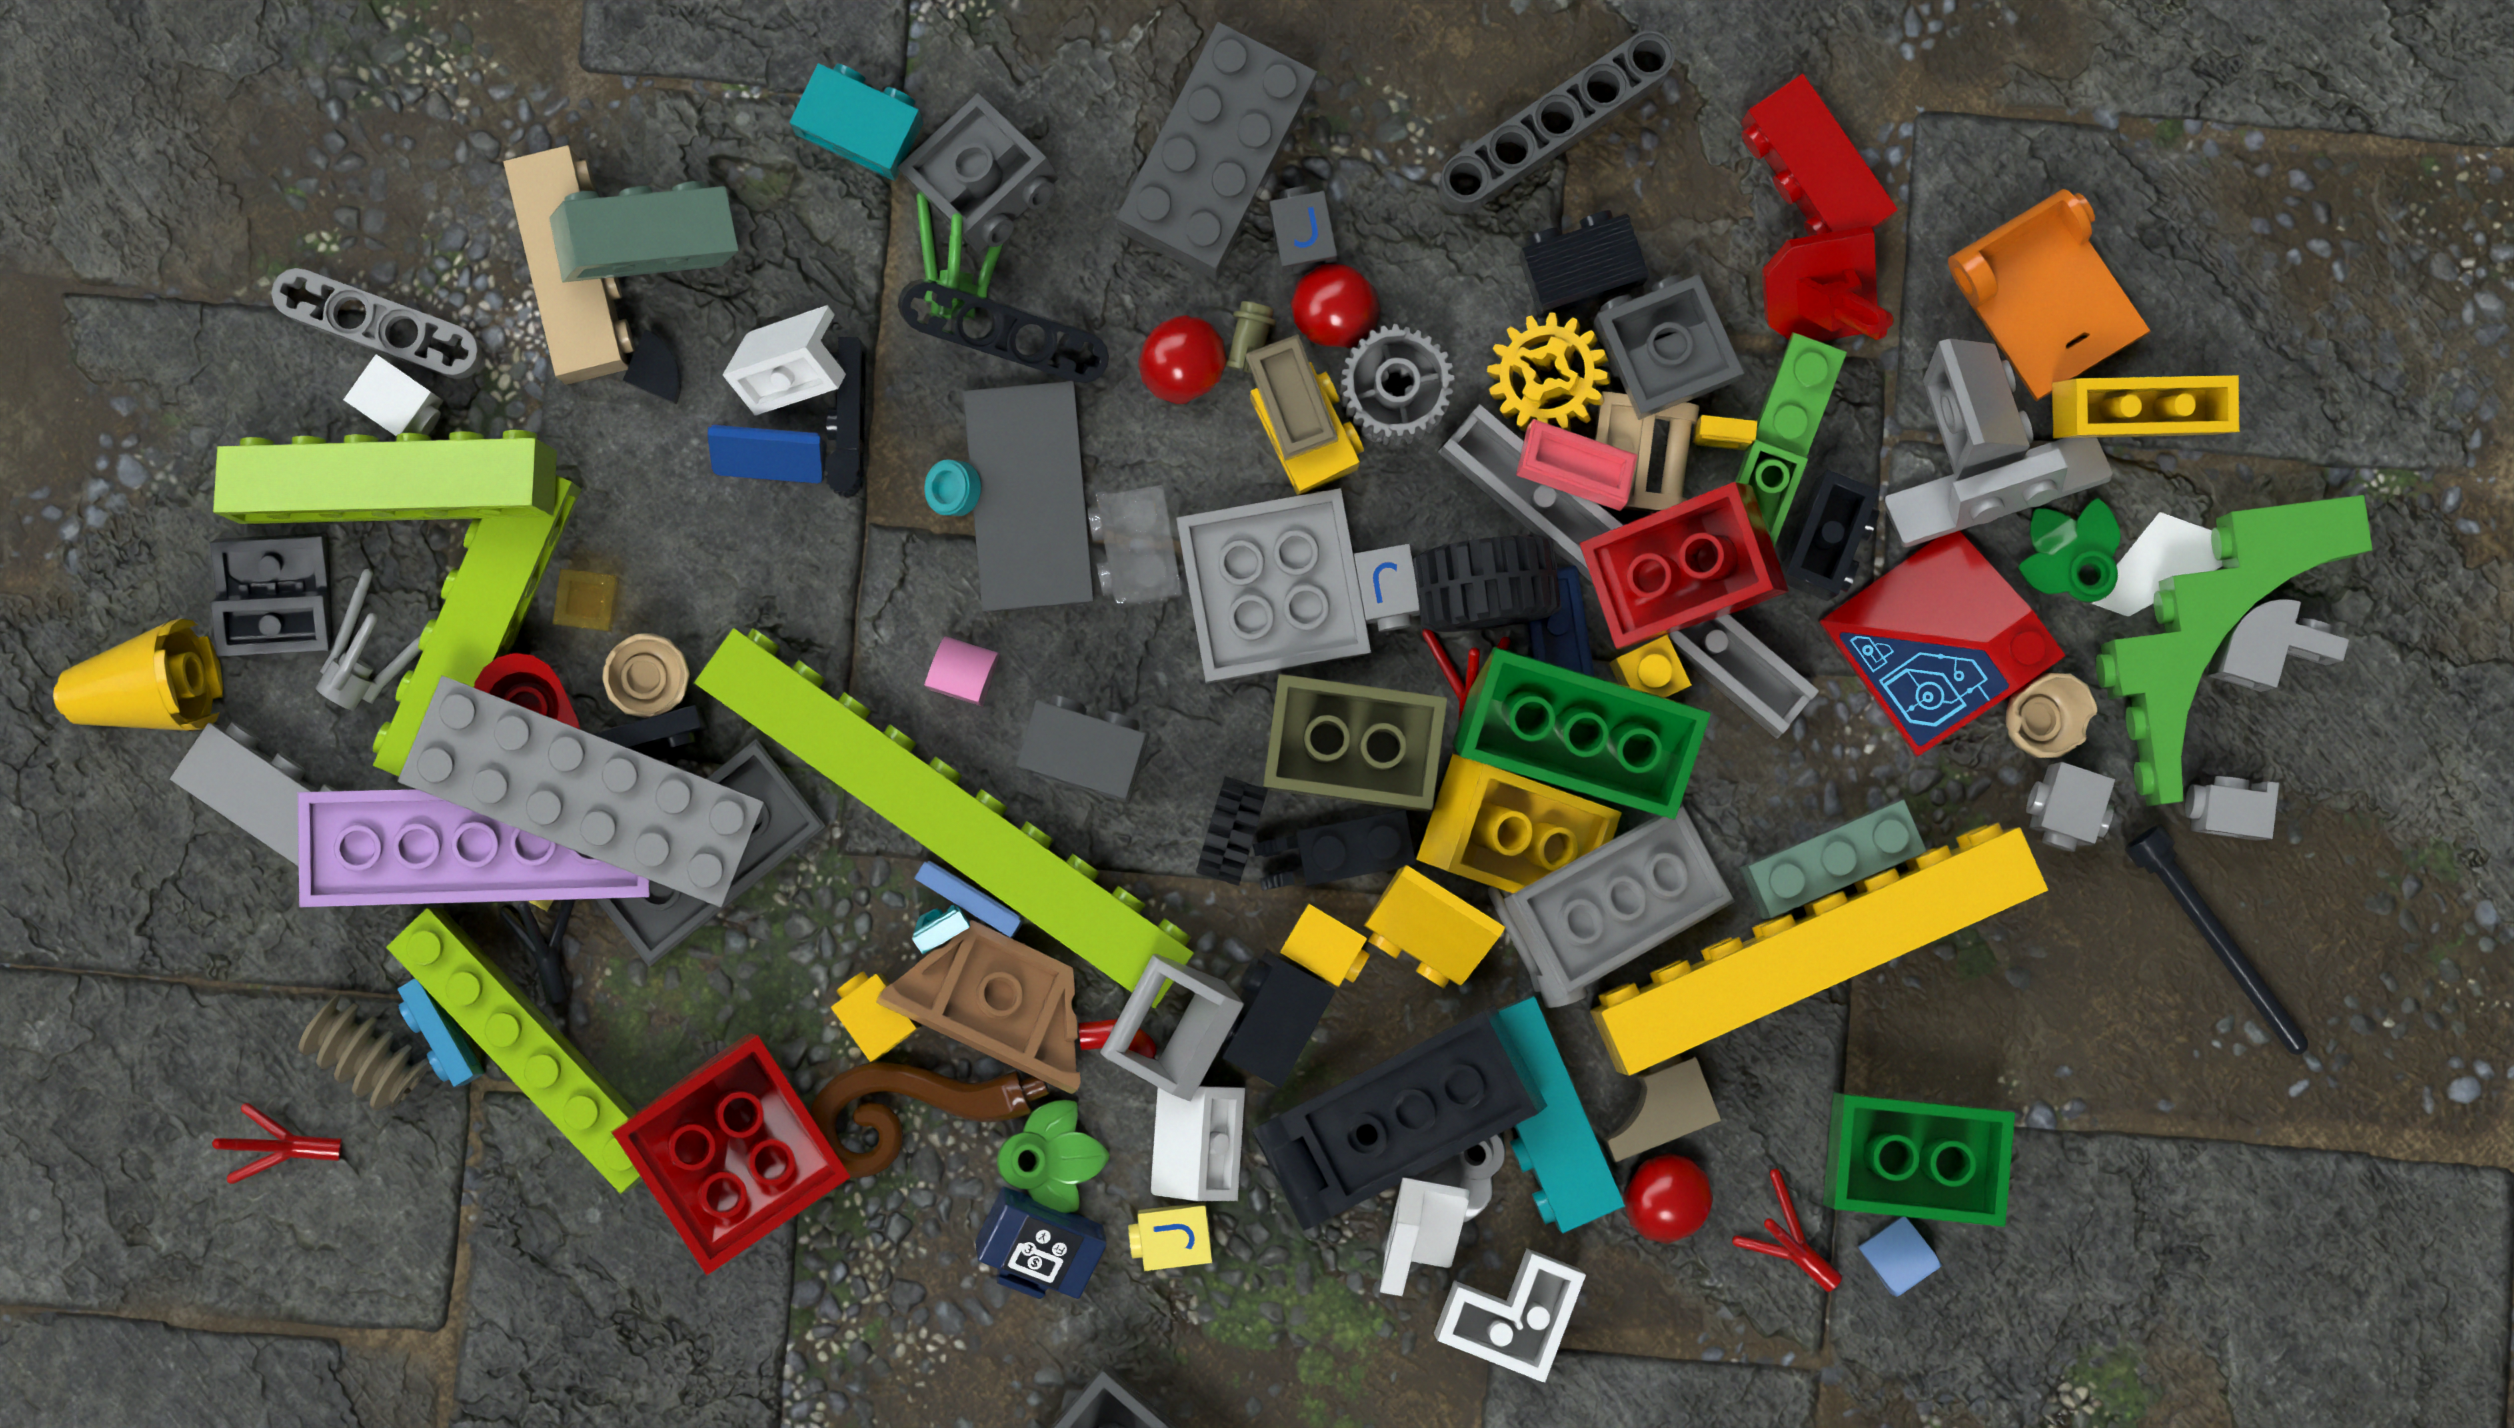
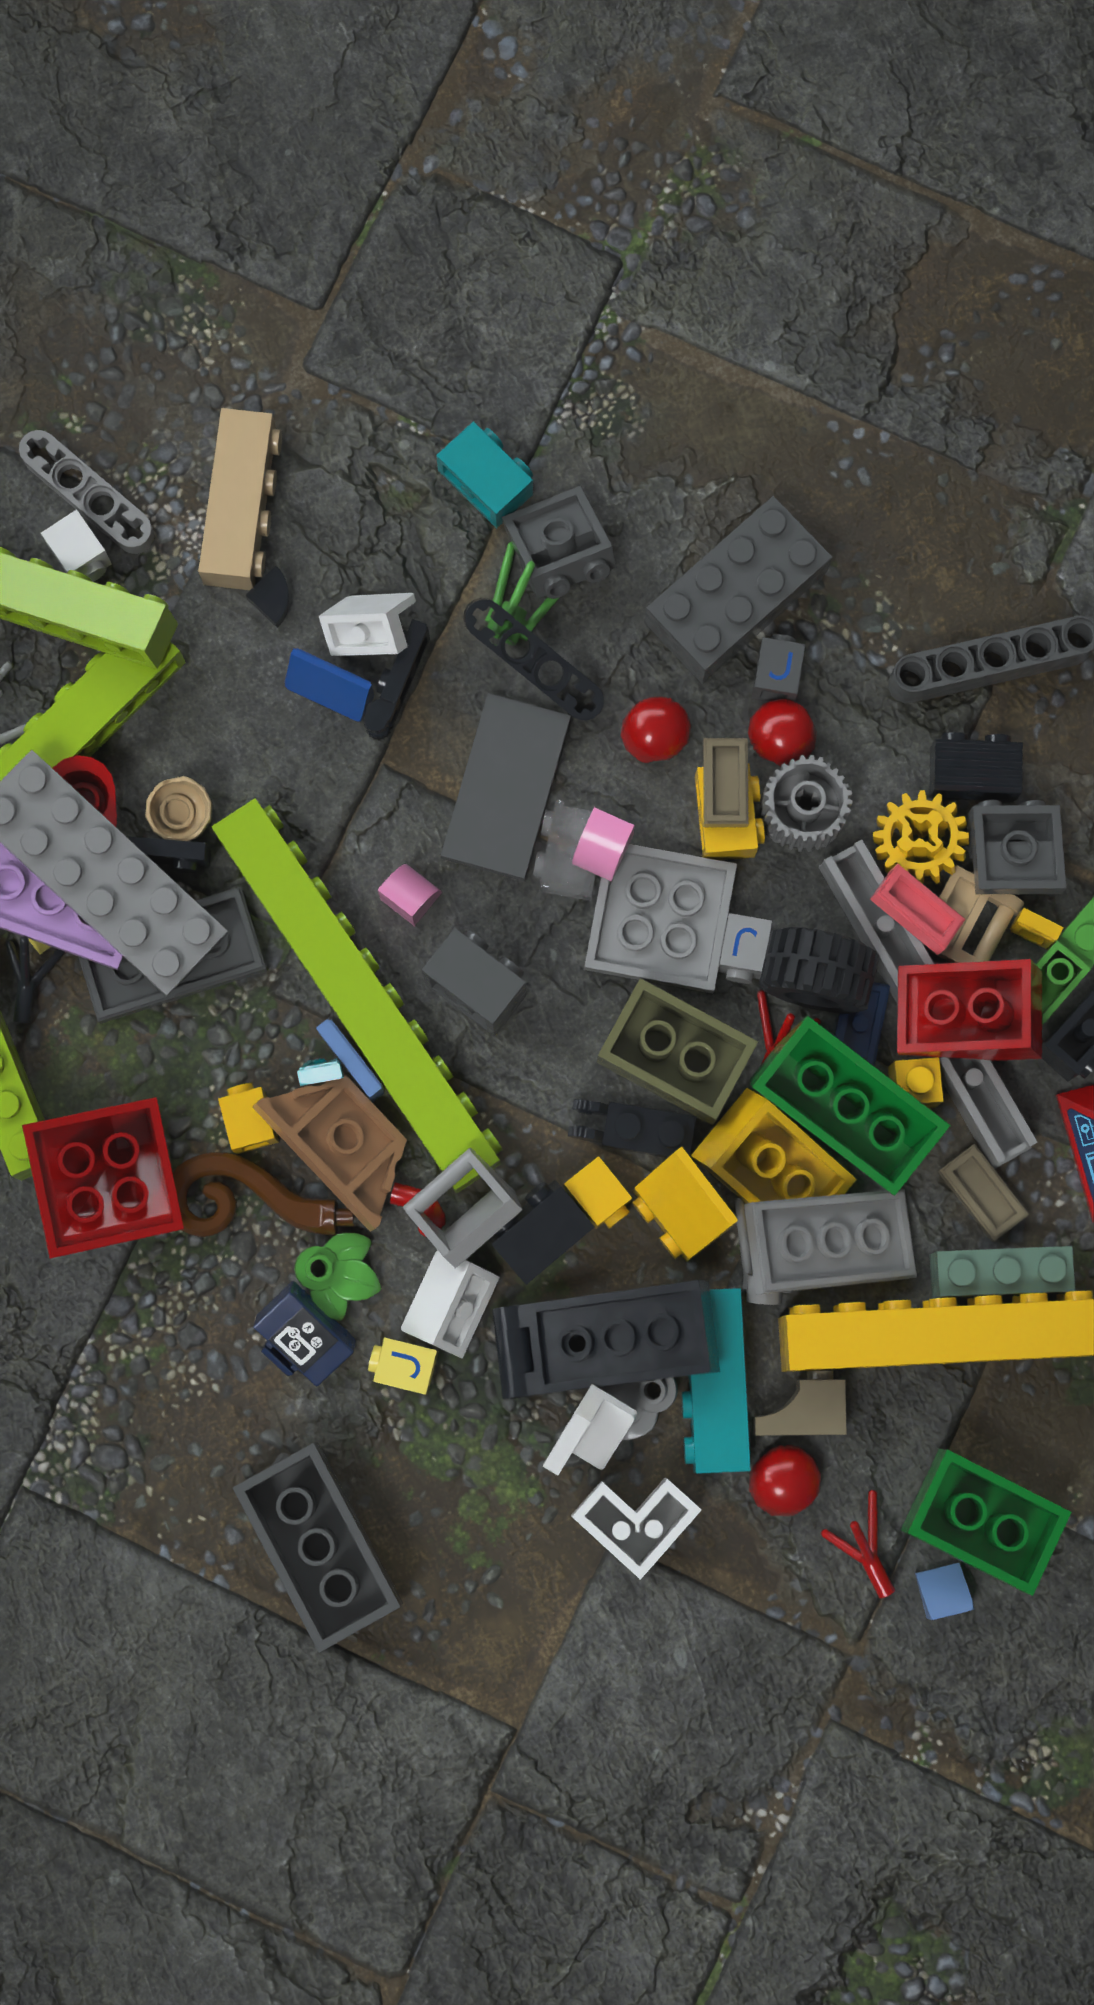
camera: 25 degrees right, 5 degrees down
sand green brick [549,181,739,283] -> none
clear yellow plate [553,568,620,633] -> none
teal tile [924,459,981,516] -> none
black tyre [1196,776,1268,886] -> none
olive pin [1225,301,1276,374] -> none
none -> bright pink brick [572,807,634,882]
none -> dark tan tile [937,1144,1029,1242]

